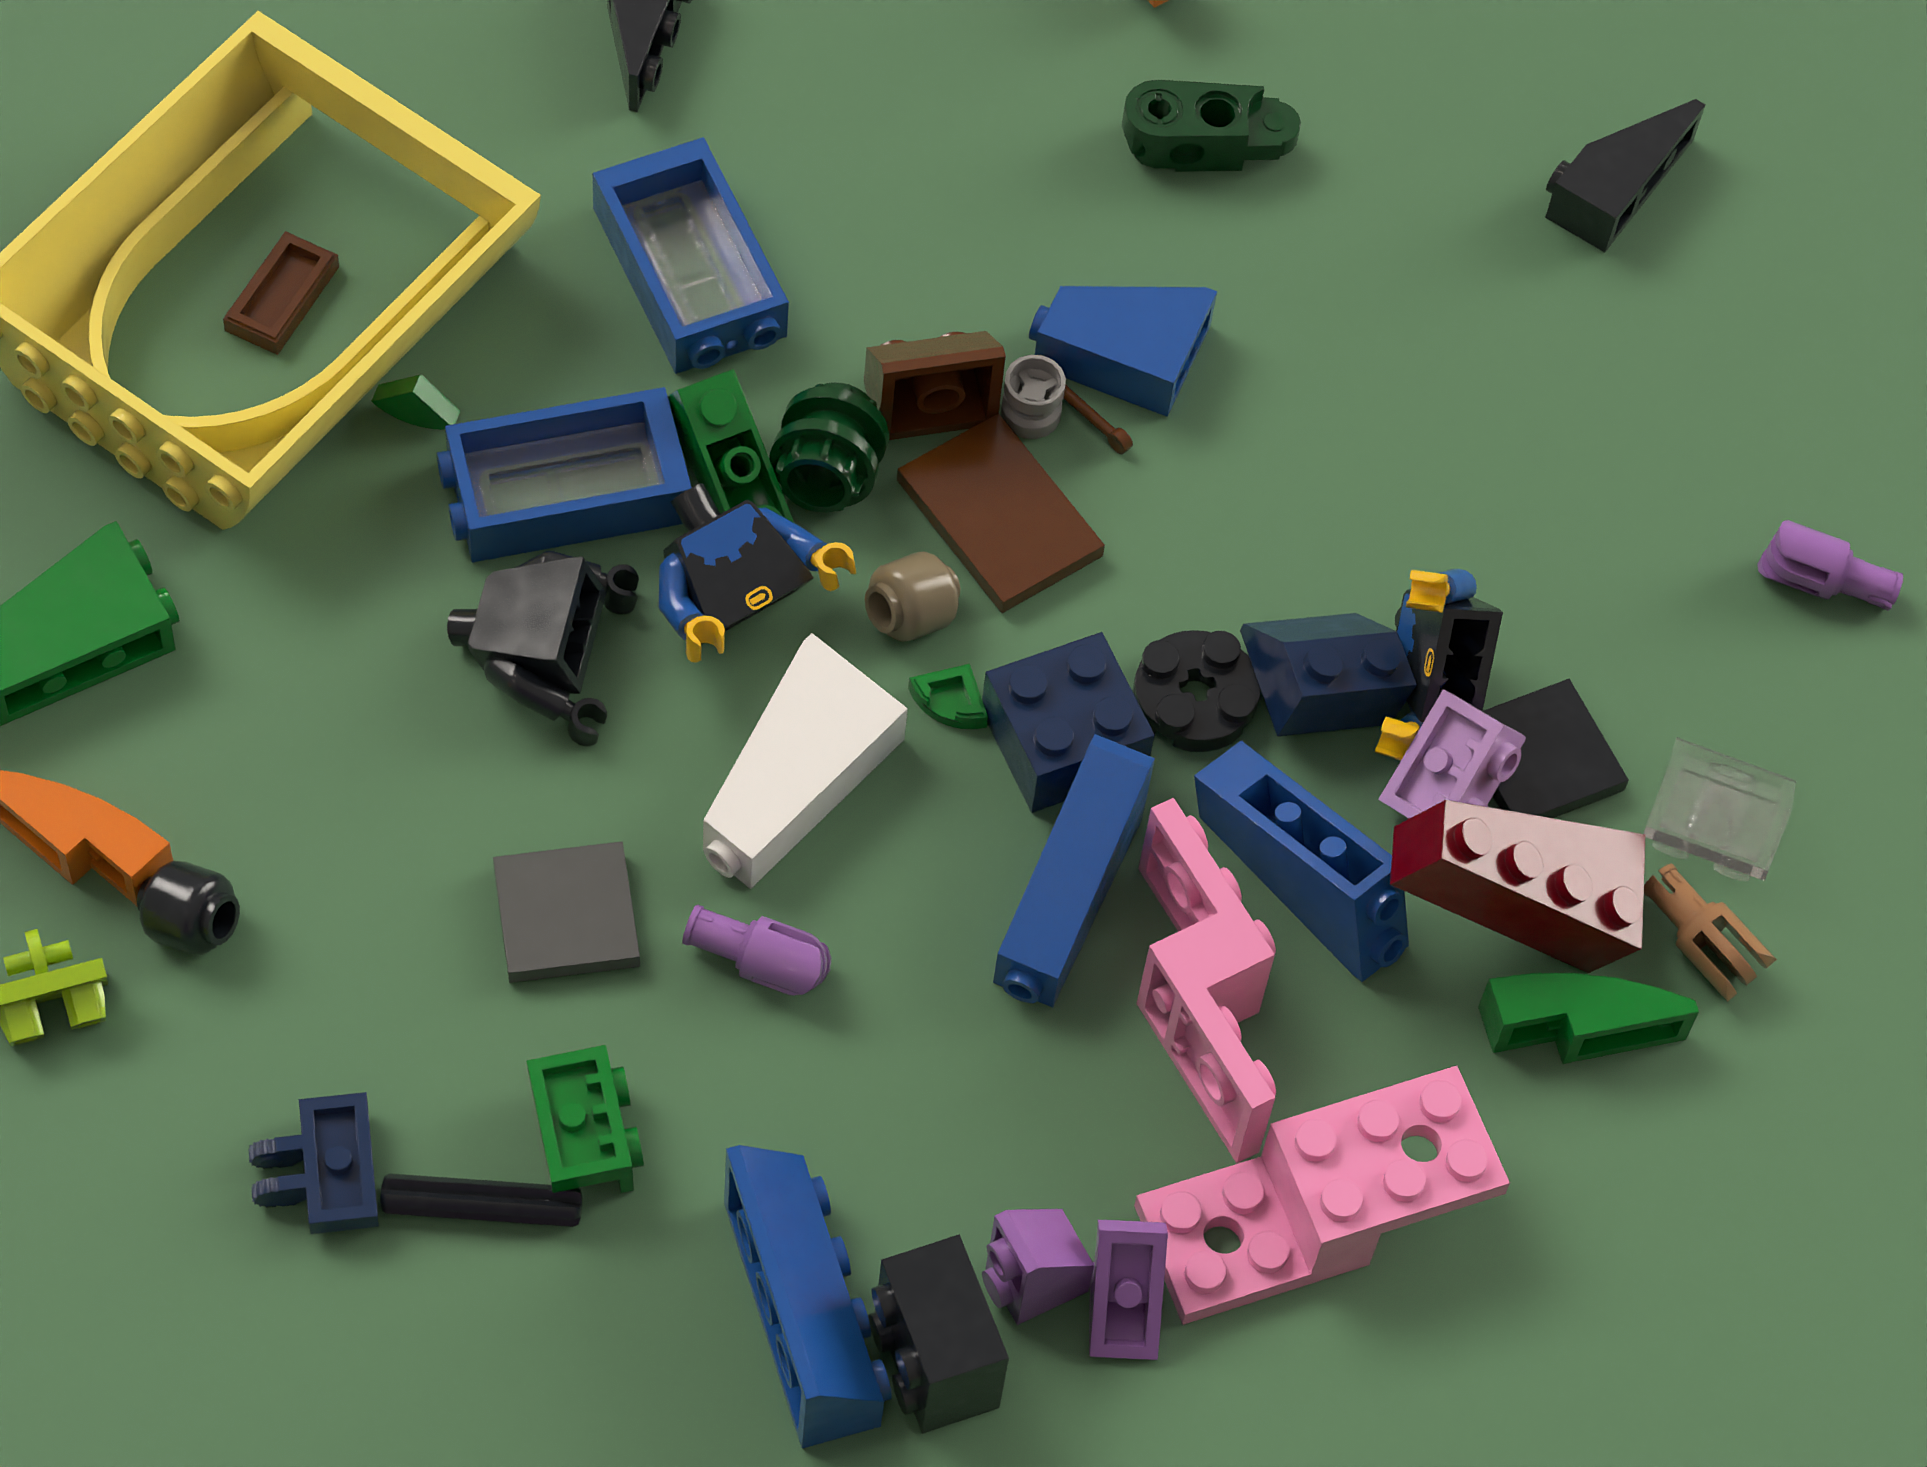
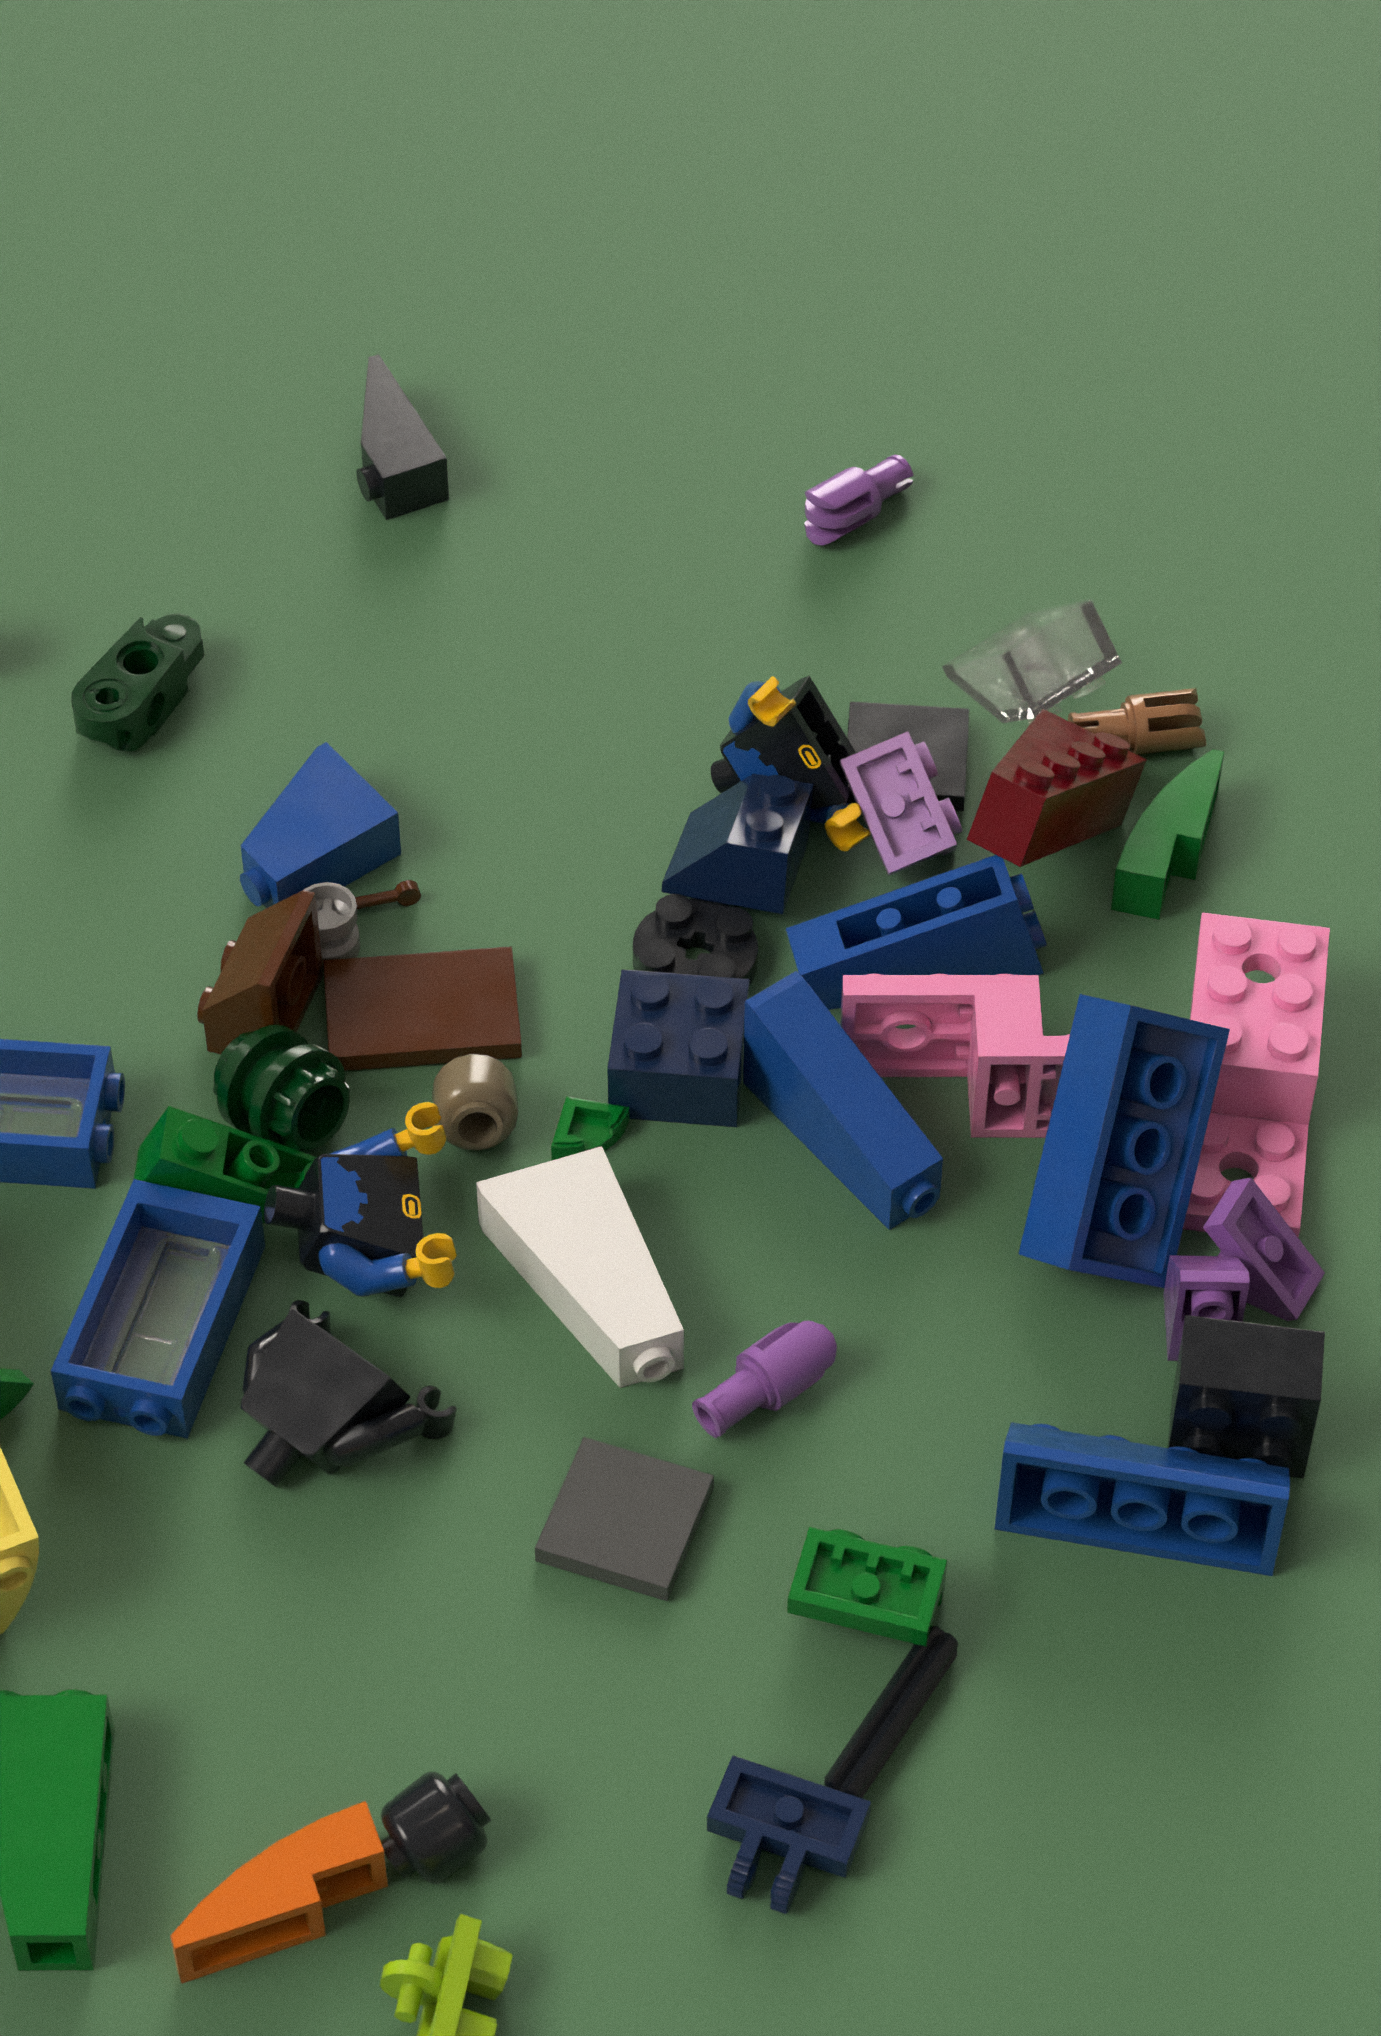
camera: 55 degrees left, 10 degrees down
none -> blue slope [1018,994,1230,1288]

